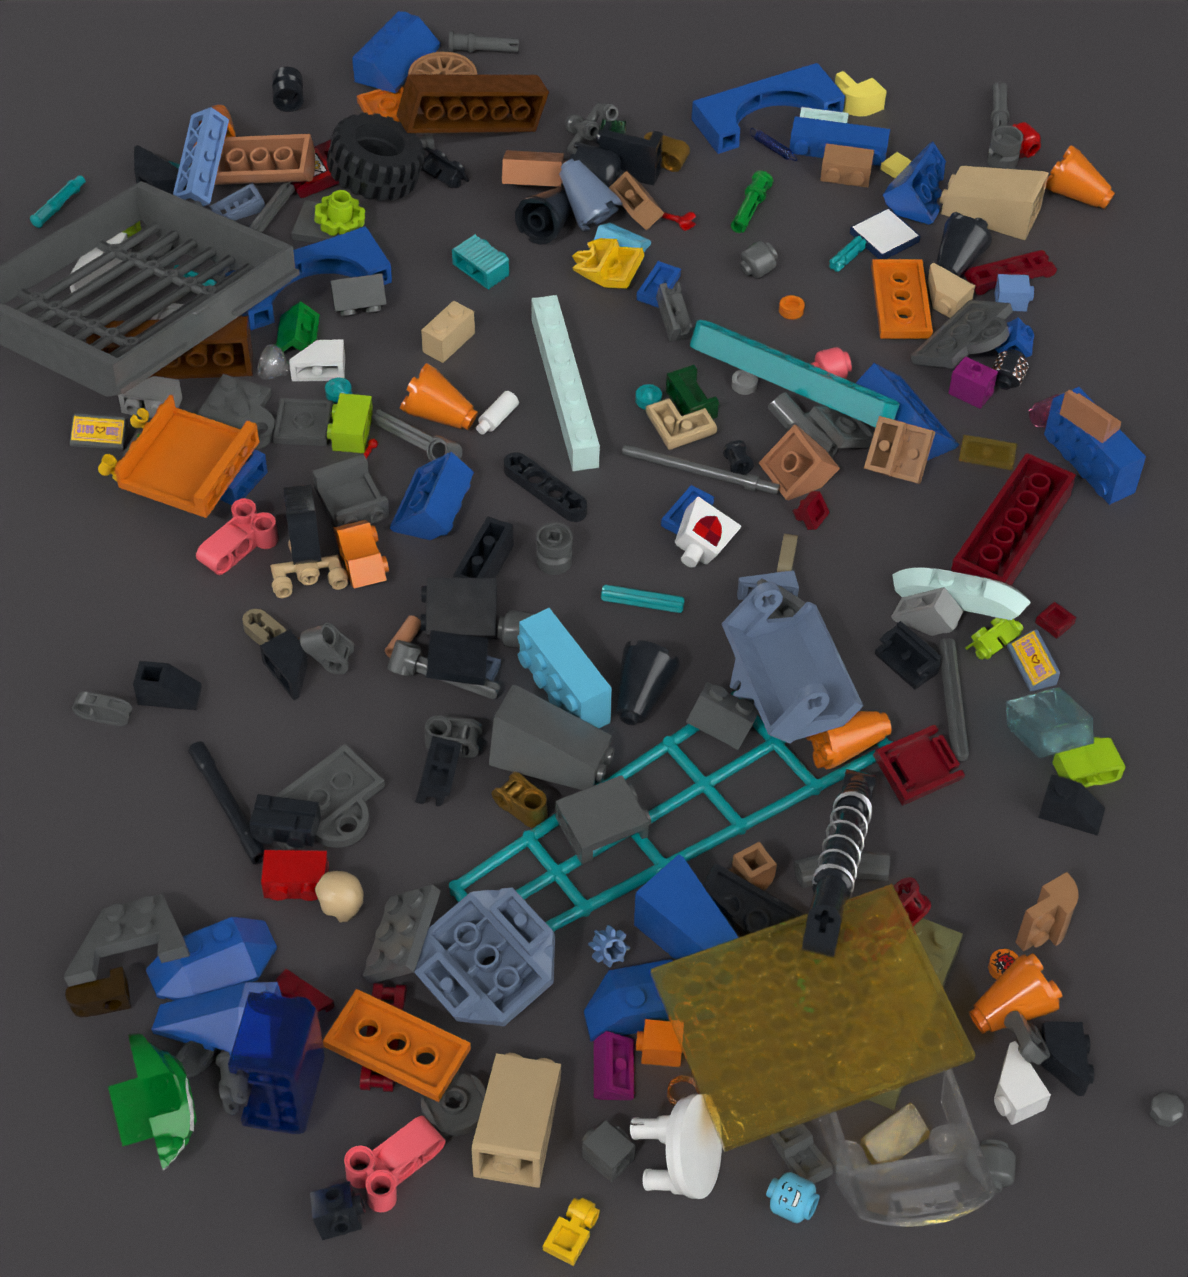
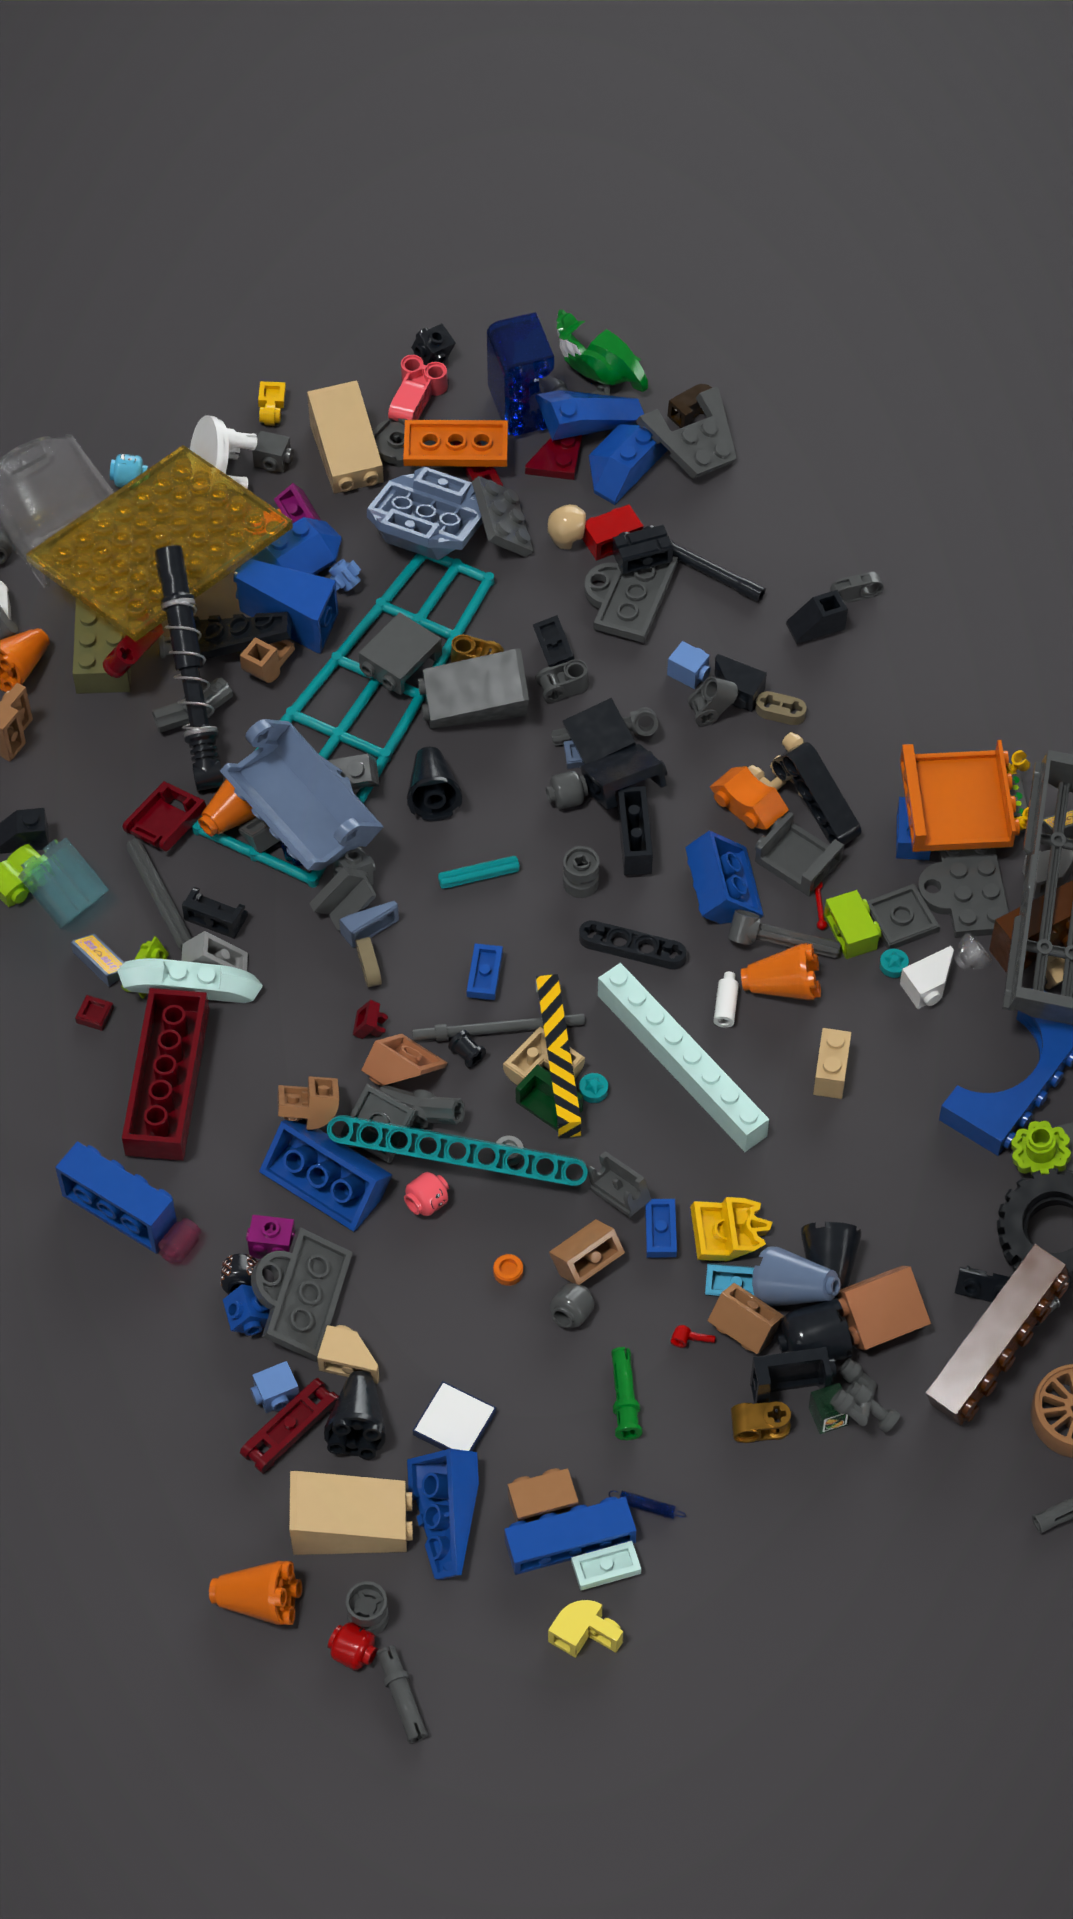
camera: 155 degrees right, 5 degrees up
coral piece [196,498,279,575] -> none
green panel [275,301,320,355] -> none
dark grey brick [330,274,386,316] -> none
nougat axle [385,615,421,657] -> none
teal brick [452,234,509,290] -> none
medium azure brick [517,608,612,728] -> none
white torso [675,497,741,567] -> none
blue arch [691,63,845,154] -> none
teal axle [829,236,867,272] -> none
orange plate [871,259,933,339] -> none
light yellow tile [880,152,911,178] -> none
clear yellow slope [959,435,1017,470] -> none
tile [988,949,1019,980] -> none
nougat panel [1060,390,1121,443] -> none
none -> sticker [536,974,581,1139]
none -> medium nougat brick [549,1219,625,1285]
none -> medium blue brick [667,641,711,689]

